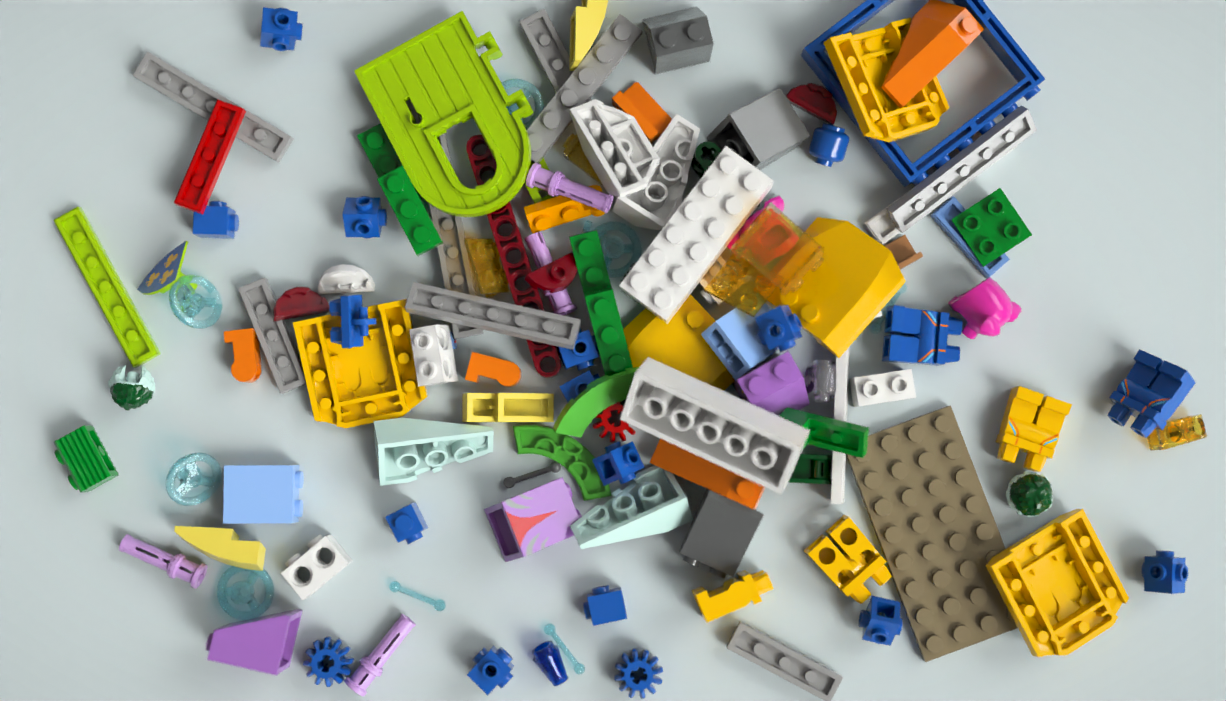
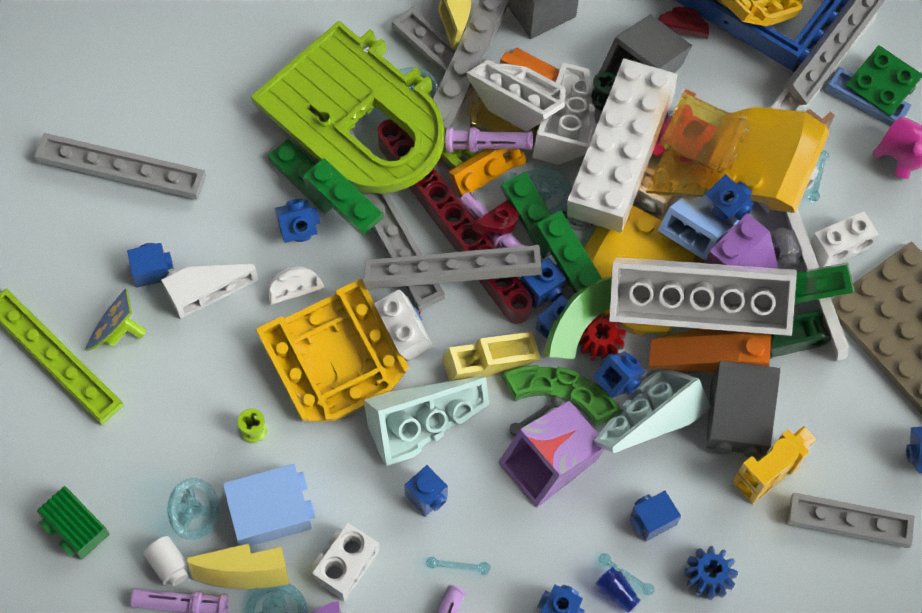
camera: 25 degrees left, 20 degrees down
piece [108,365,155,411] -> none
clear light blue piece [169,275,222,329] -> none
red tile [174,99,246,215] -> none
orange leg [224,328,262,383] -> none
light grey plate [238,278,306,394] -> none
blue brick [260,7,303,51] -> none
dark red plate [273,287,330,322] -> none
blue hips [329,295,377,348] -> none
clear yellow hinge [463,238,510,299] -> none
orange leg [465,352,522,387] -> none
yellow hips [804,515,892,604] -> none
blue head [809,123,850,167] -> none
blue hips [882,305,963,366] -> none
none -> white brick [143,536,190,586]
none -> white slope [162,264,258,319]
none -> lime bush [237,408,267,444]

